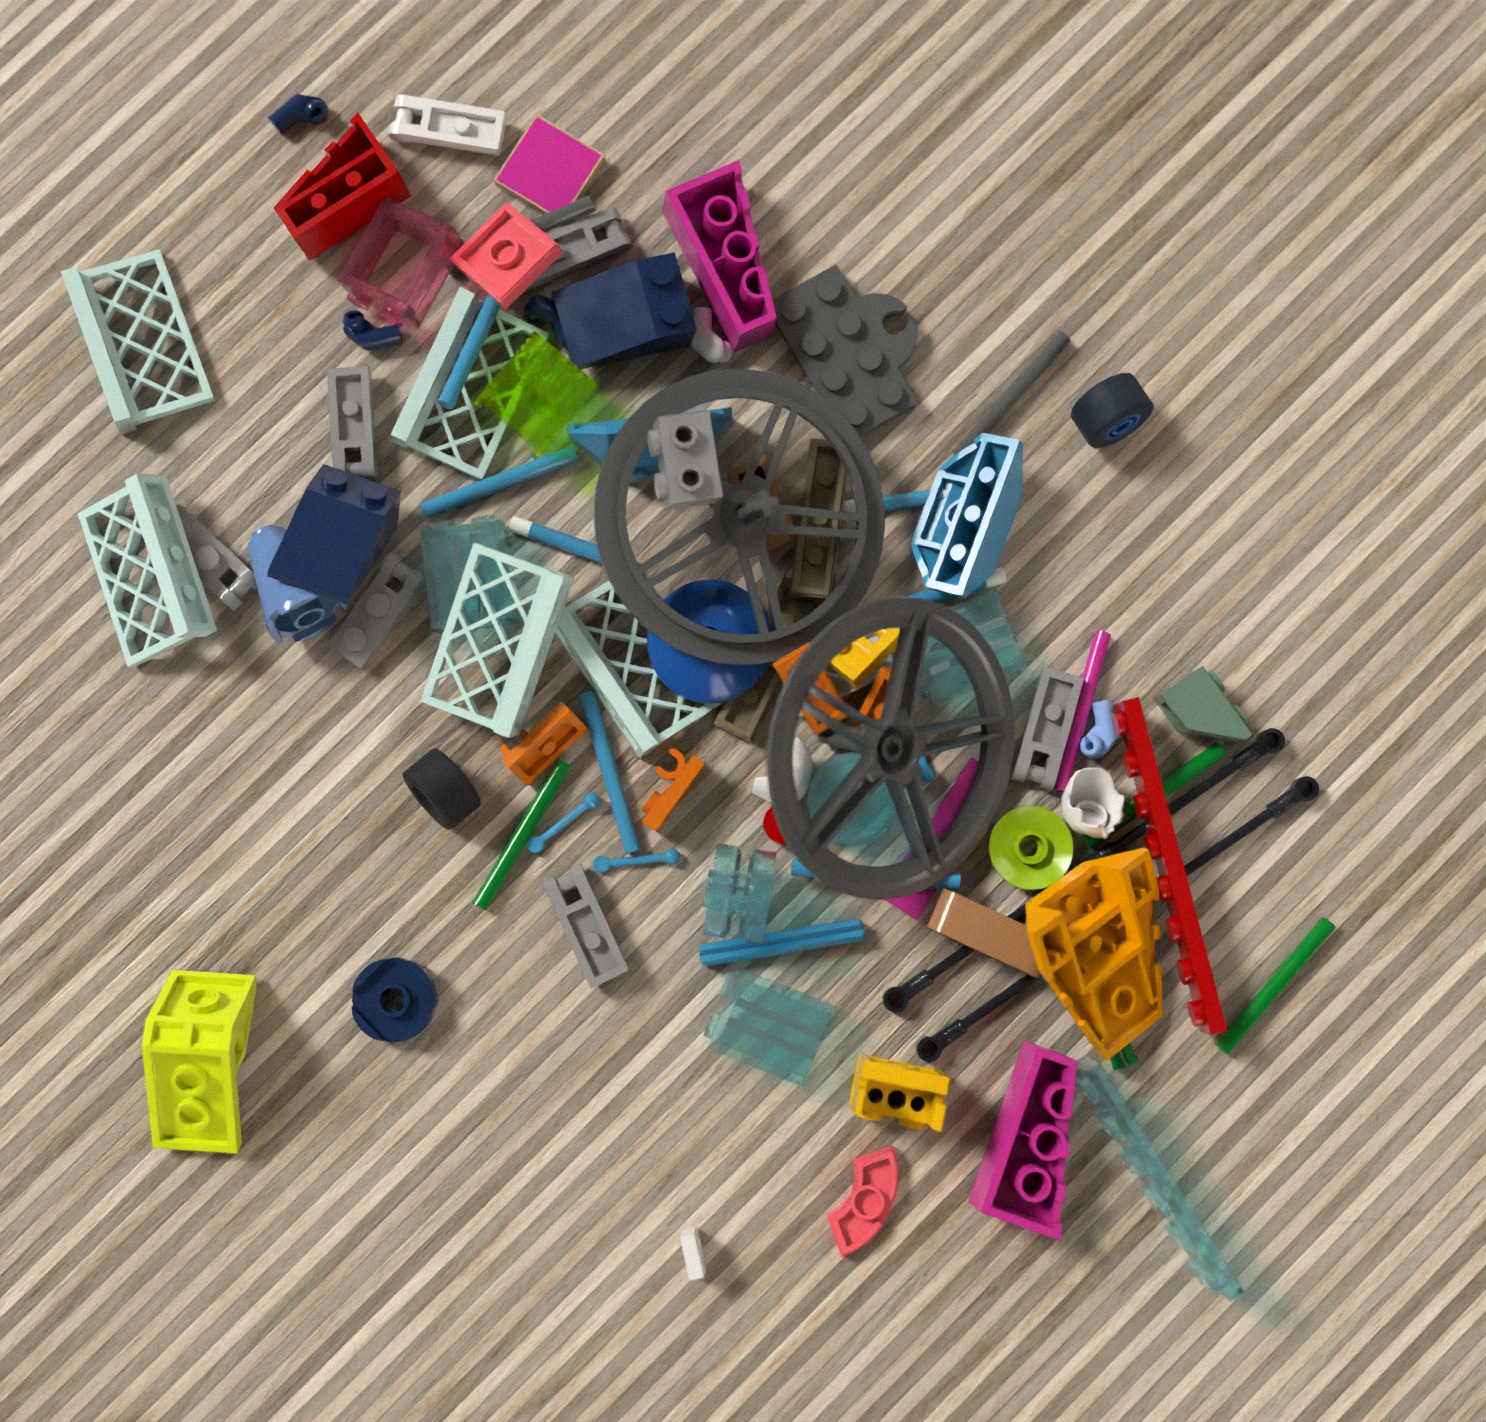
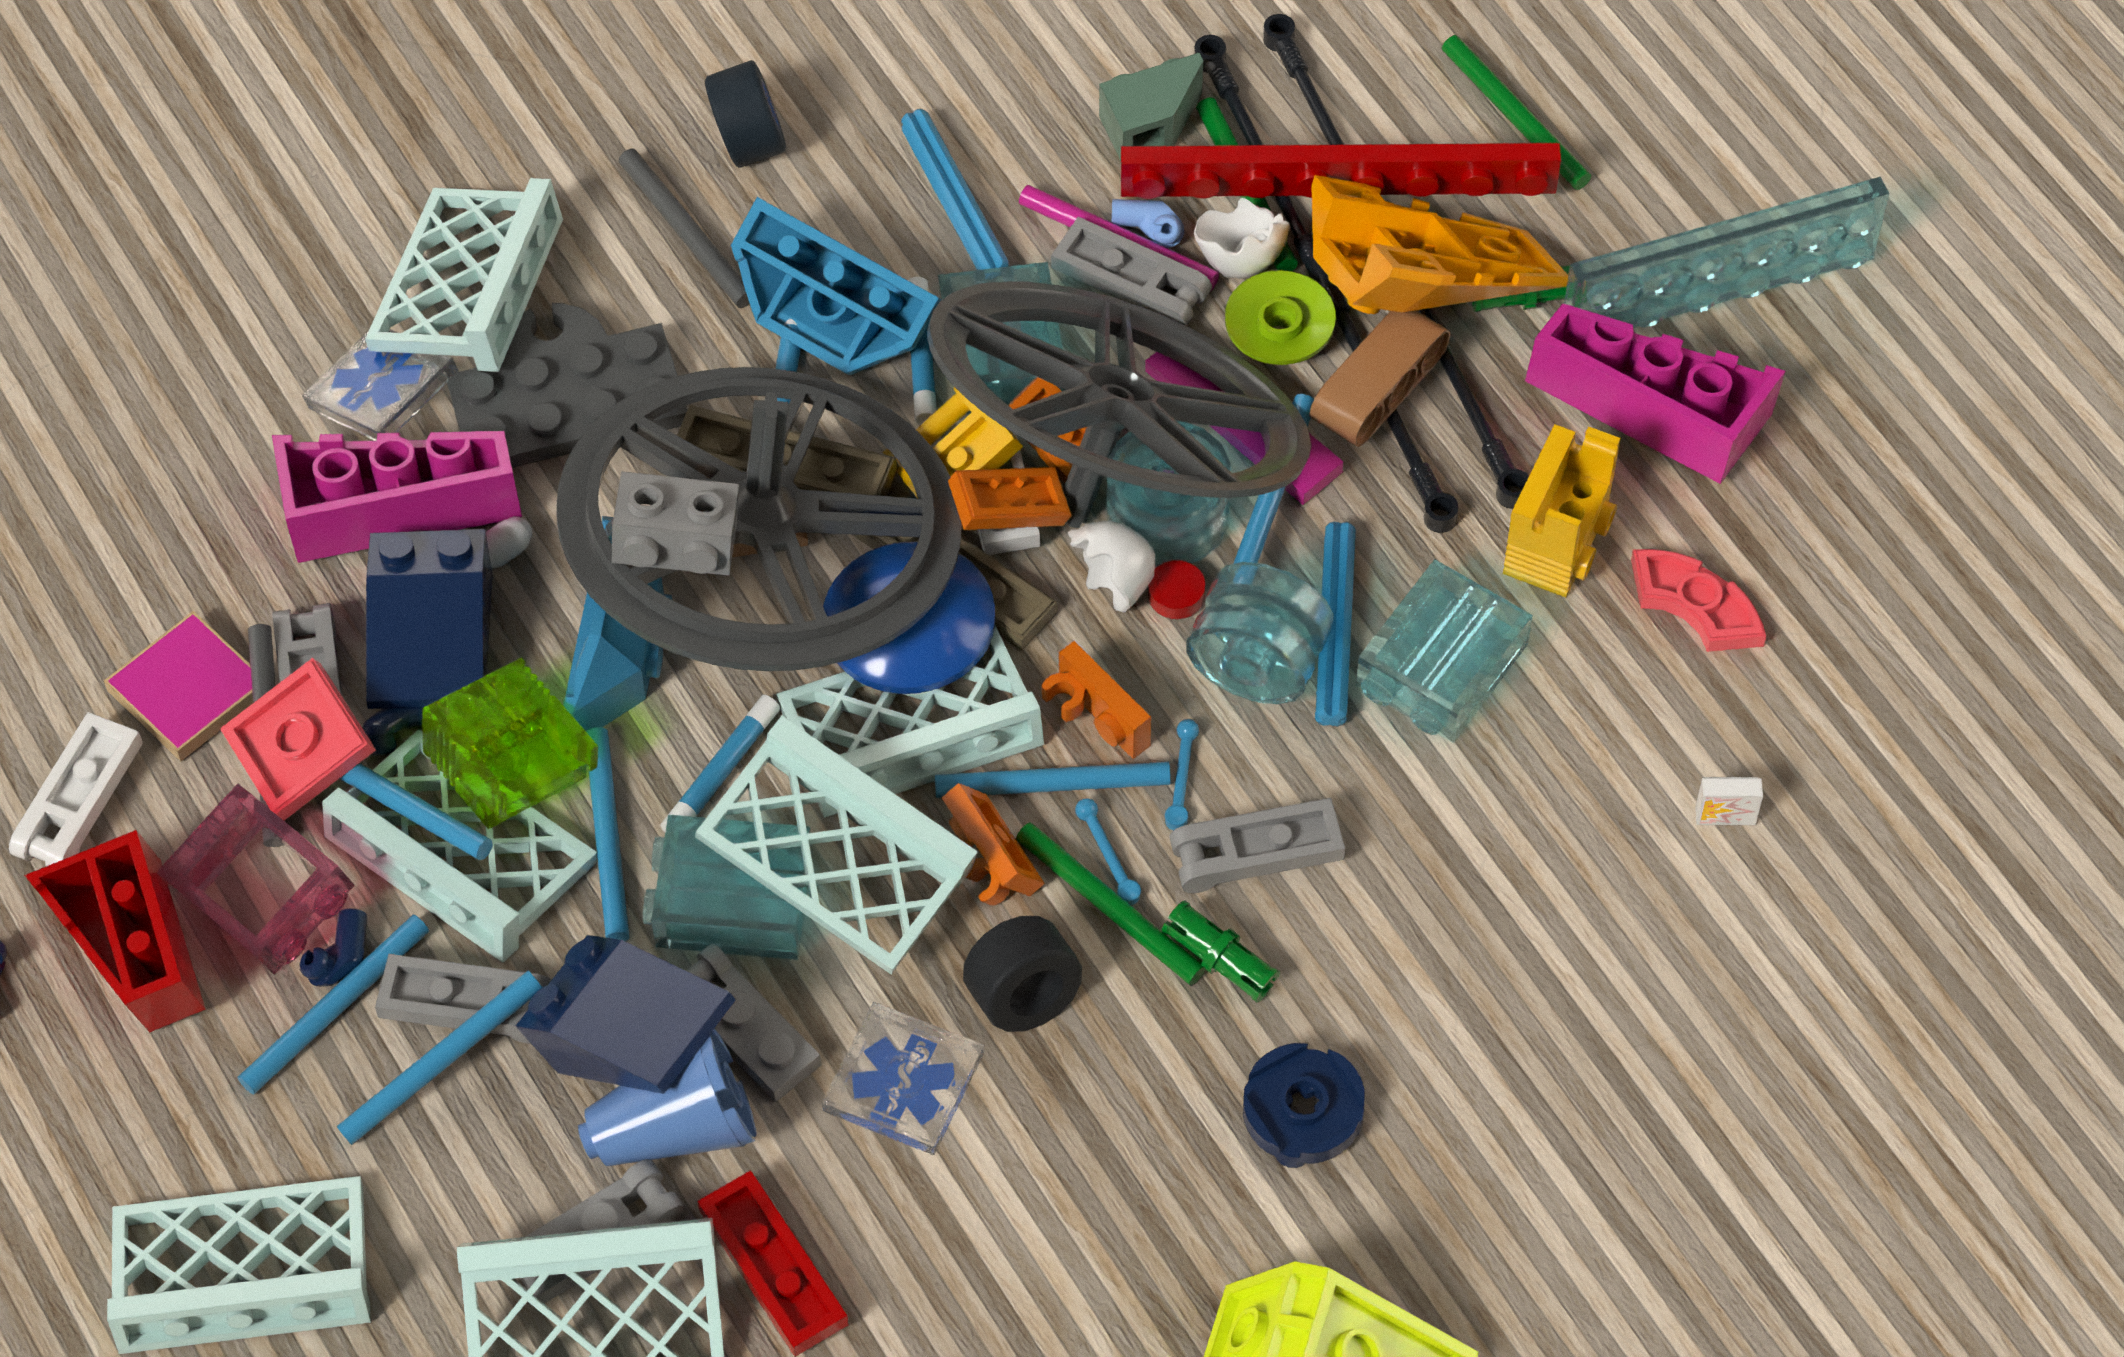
camera: 75 degrees left, 25 degrees down
none -> dark azure bar [237,914,429,1095]
none -> clear tile [302,329,459,441]
none -> dark azure bar [337,970,543,1145]
none -> light aqua fence [365,178,563,372]
none -> red plate [697,1170,849,1357]
none -> clear tile [822,1001,984,1155]
none -> dark azure axle [901,109,1009,283]
none -> green pin [1162,900,1280,1003]

